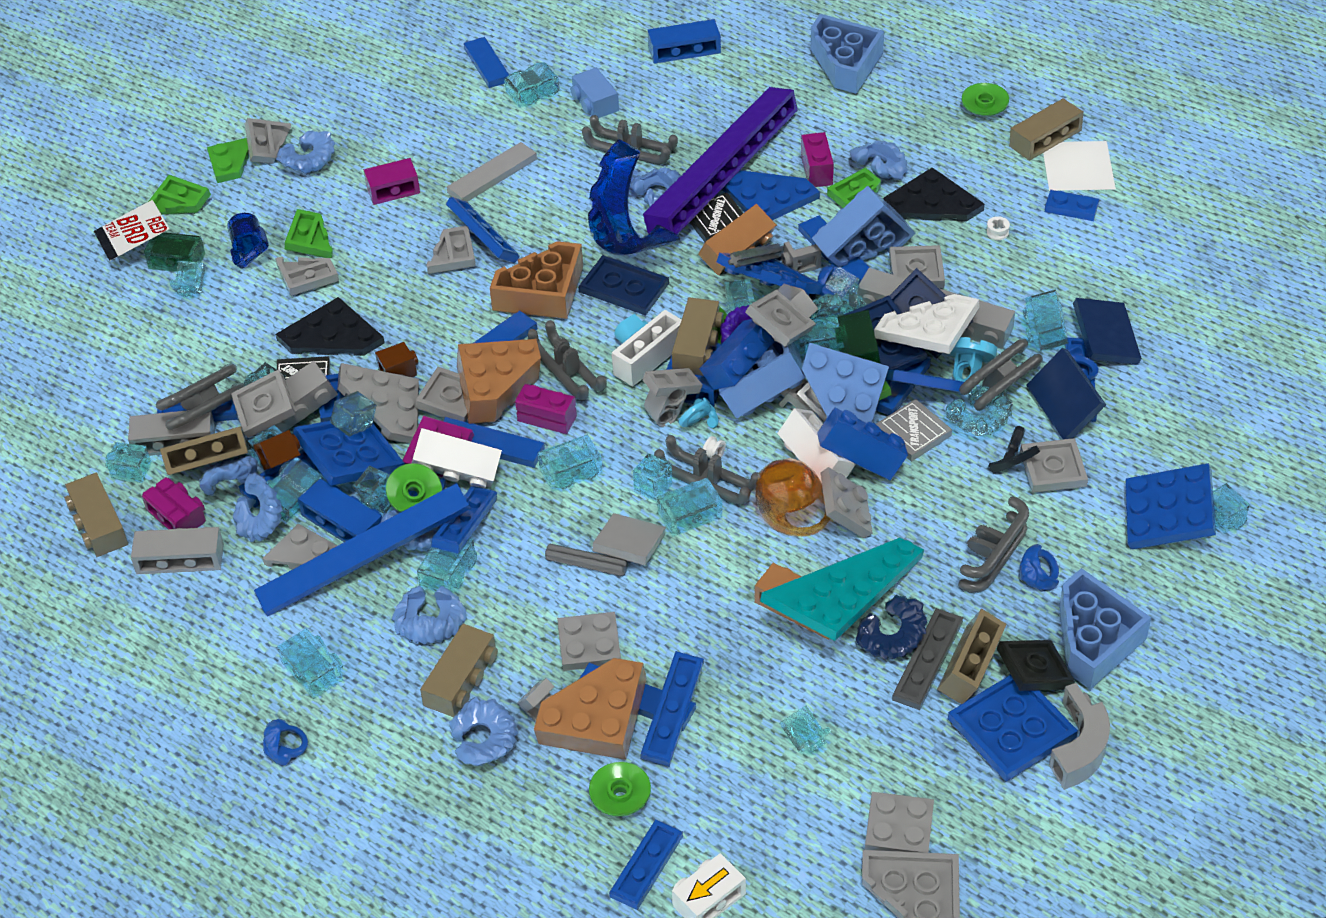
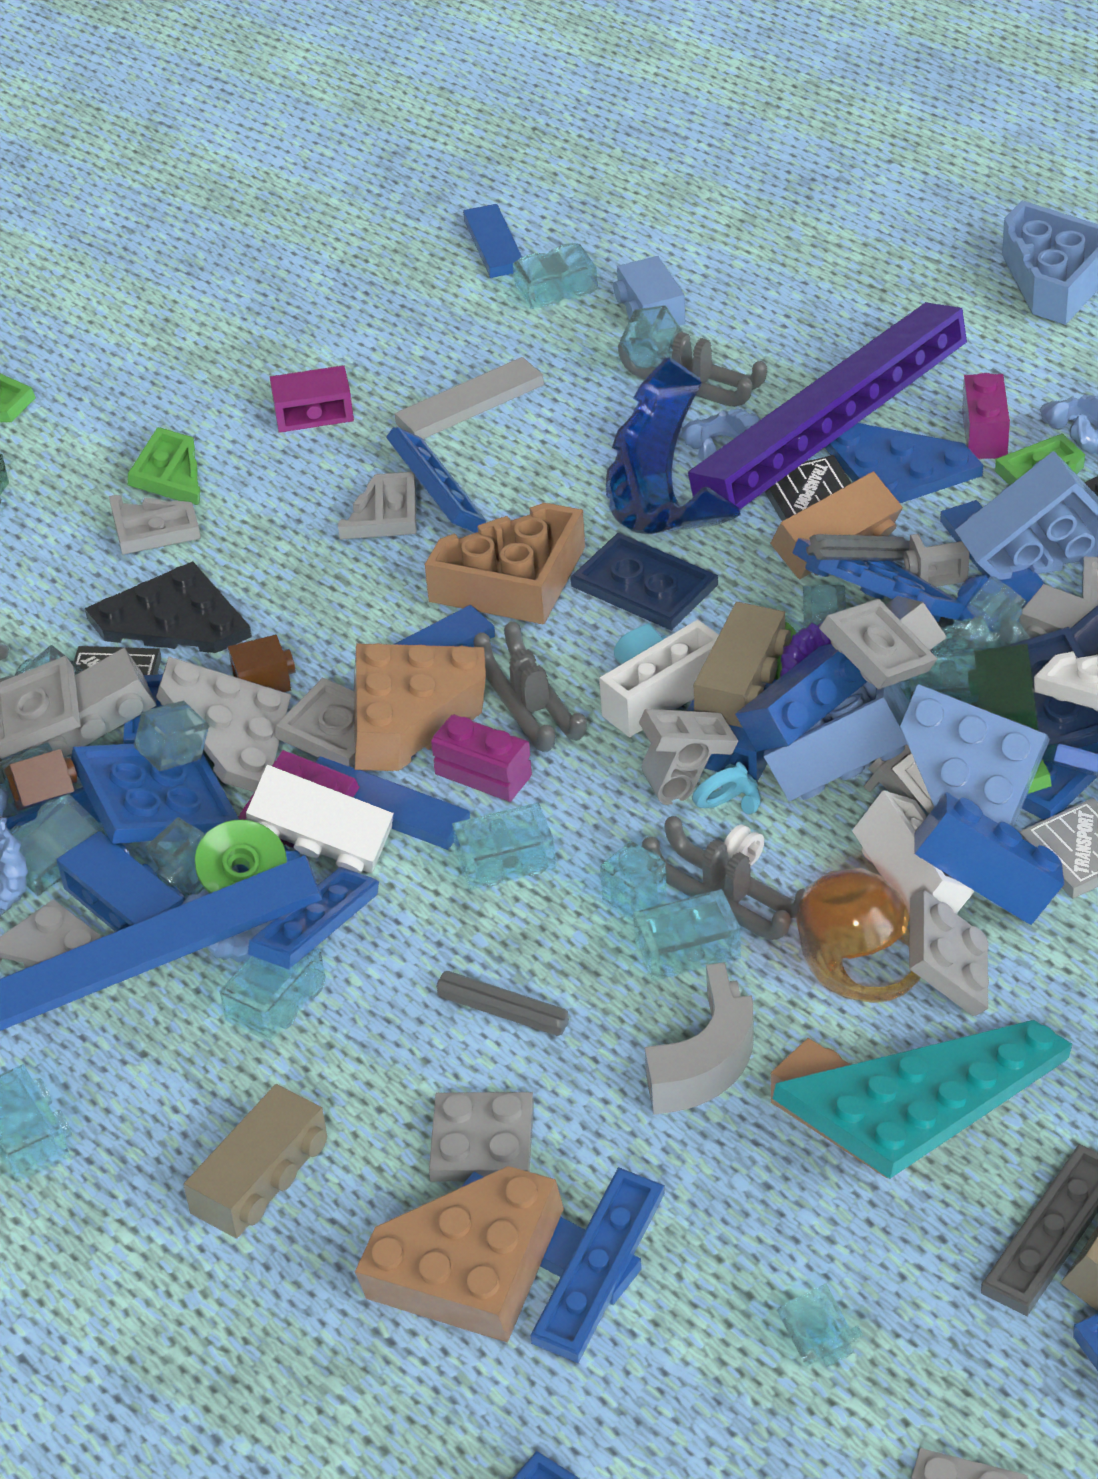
camera: 10 degrees right, 5 degrees down
bright green wing [207,138,249,183] -> none
clear blue piece [227,212,269,269] -> none
light grey wing [245,118,291,164] -> none
medium blue piece [276,130,335,173] -> none
medium blue piece [392,585,466,645] -> none
medium blue piece [449,697,518,766] -> none
light grey bracket [517,678,555,722] -> none
bright green dish [589,762,651,816] -> none
light grey tile [592,513,666,565] -> none
blue brick [647,19,721,64] -> none
dark blue piece [856,594,928,660] -> none
none -> clear light blue brick [619,305,683,369]
none -> light grey arch [645,962,754,1115]

